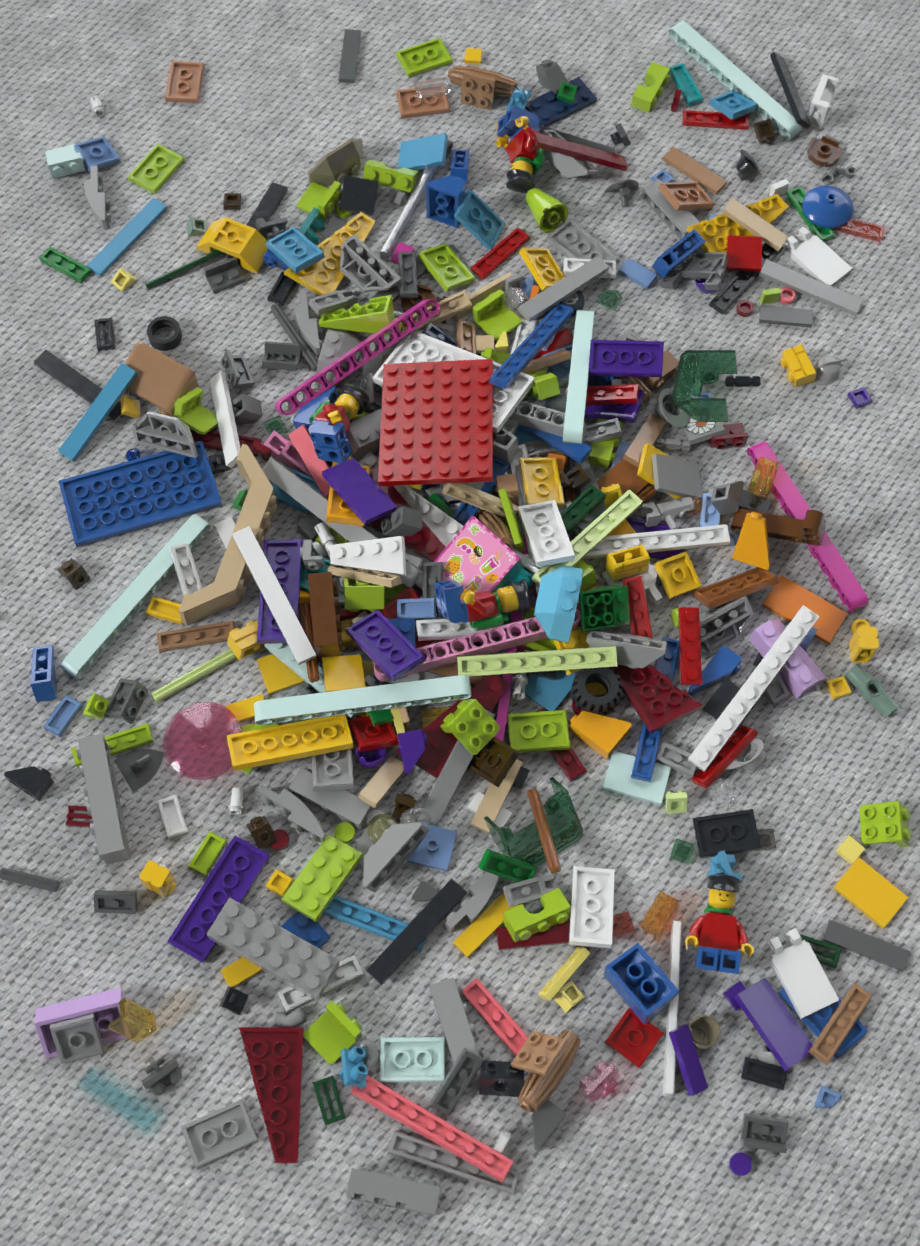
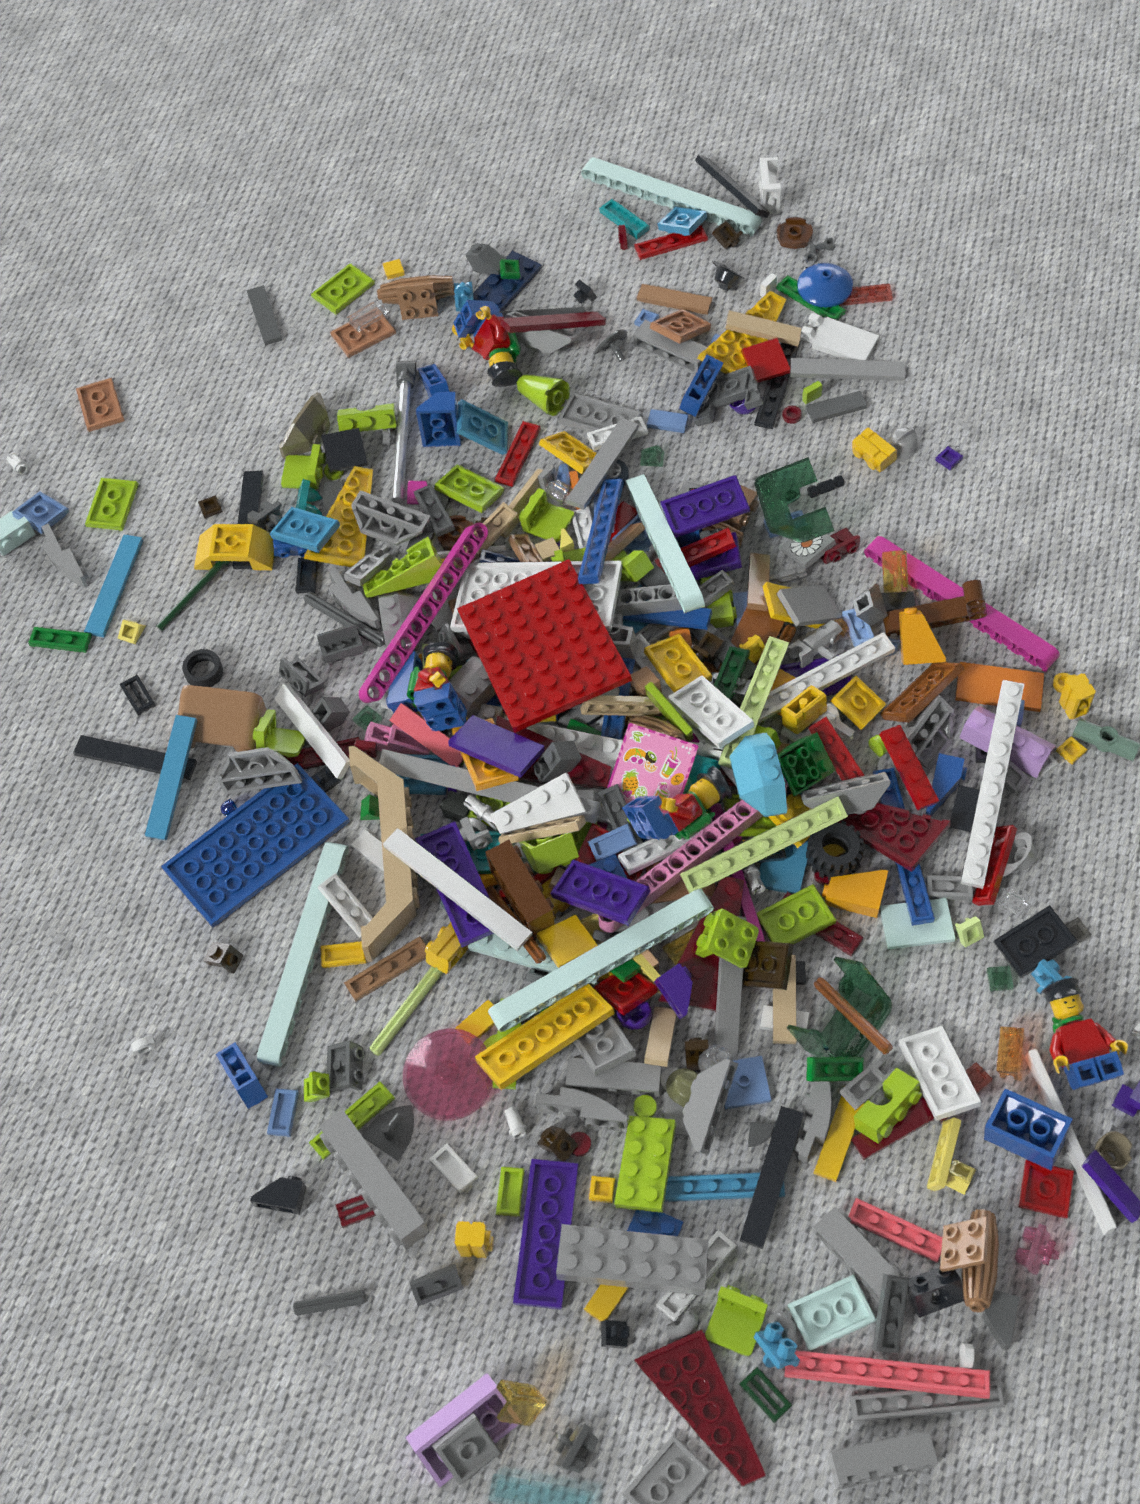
camera: 15 degrees left, 5 degrees down
yellow tile [121,396,141,418] -> none
sand green slope [186,217,208,237] -> none
dark grey bracket [204,257,246,294] -> none
yellow tile [257,654,306,695] -> none
dark azure tile [397,133,448,170] -> none
lime arch [631,62,671,113] -> none
light grey piece [656,388,689,428] -> none
coral tile [779,287,796,304] -> none

